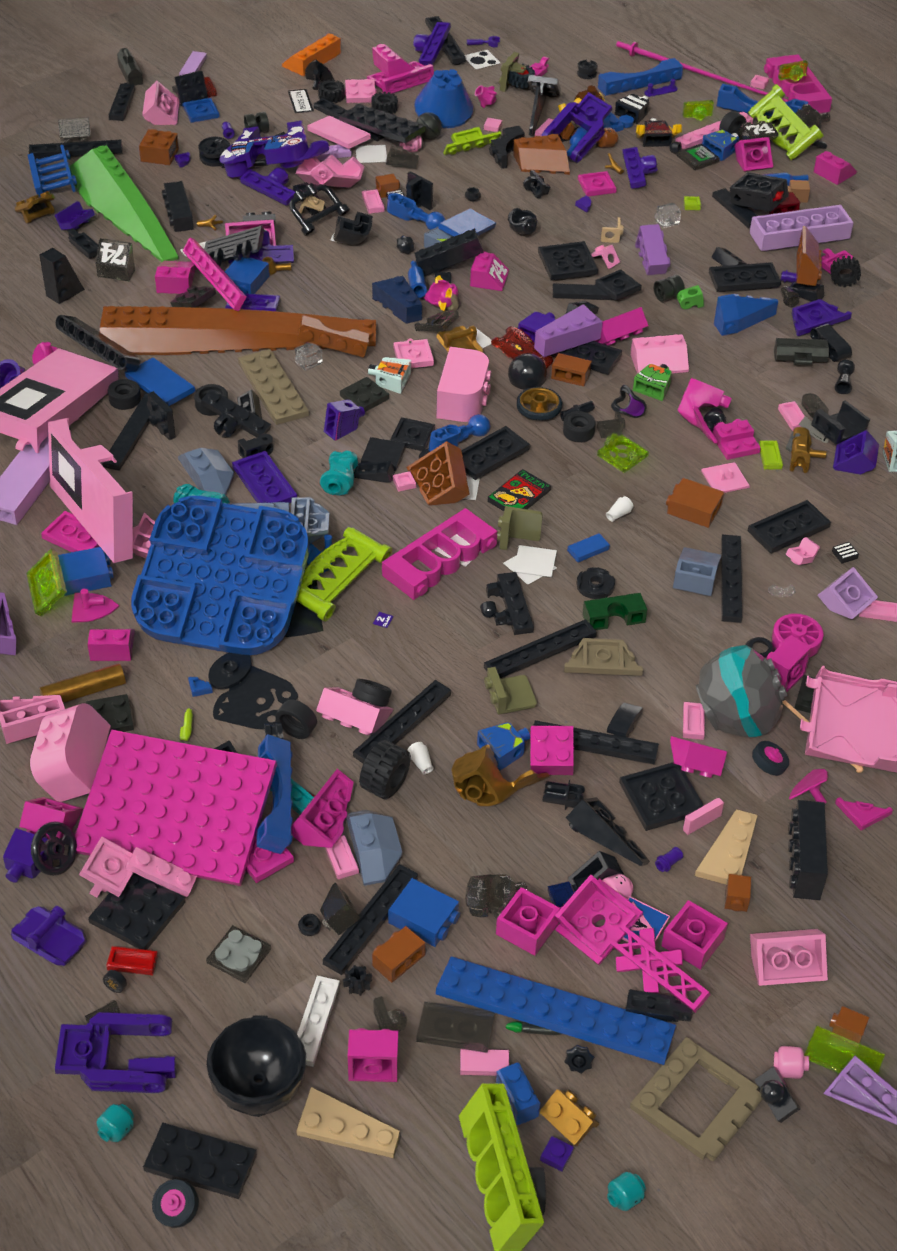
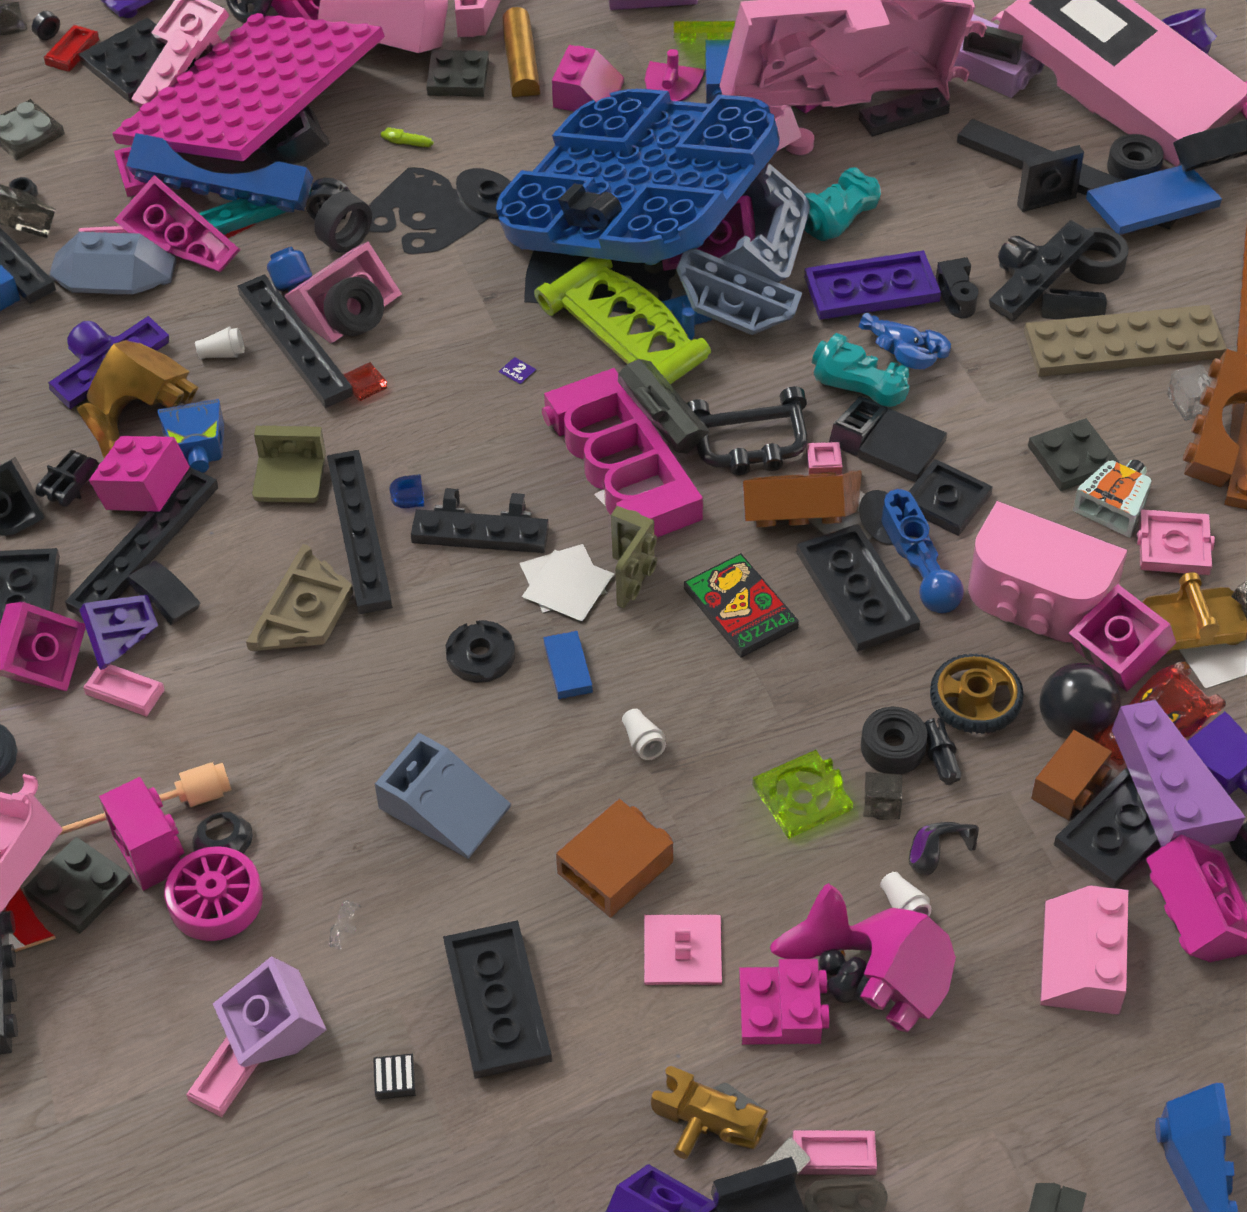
camera: 110 degrees right, 5 degrees up
sand blue wedge [178,448,234,495] -> none
blue tile [188,677,213,697] -> none
dark purple torso [324,400,365,441] -> none
black tyre [359,740,411,800] -> none
white sticker [463,475,480,500] -> none
black hinge [480,601,497,618] -> none
dark green arch [582,593,647,630] -> none
bright green torso [633,364,672,401] -> none
dark grey rock [696,645,788,738] -> none
black plate [721,534,742,623] -> none
lime tile [759,441,783,470] -> none
bright pink bracket [786,537,820,565] -> none
none -> dark purple plate [48,316,169,409]
none -> wing [79,595,158,670]
none -> blue head [267,247,312,292]
none -> clear red tile [343,362,387,401]
none -> clear blue tile [389,474,425,509]
none -> black leg [558,183,622,229]
none -> pearl dark grey piece [618,359,710,454]
none -> black bar [686,386,808,475]
none -> blue animal [858,313,951,369]
none -> white cone [880,872,932,916]
none -> pearl dark grey tile [962,26,1024,64]
none -> dark pink brick [1069,584,1177,692]

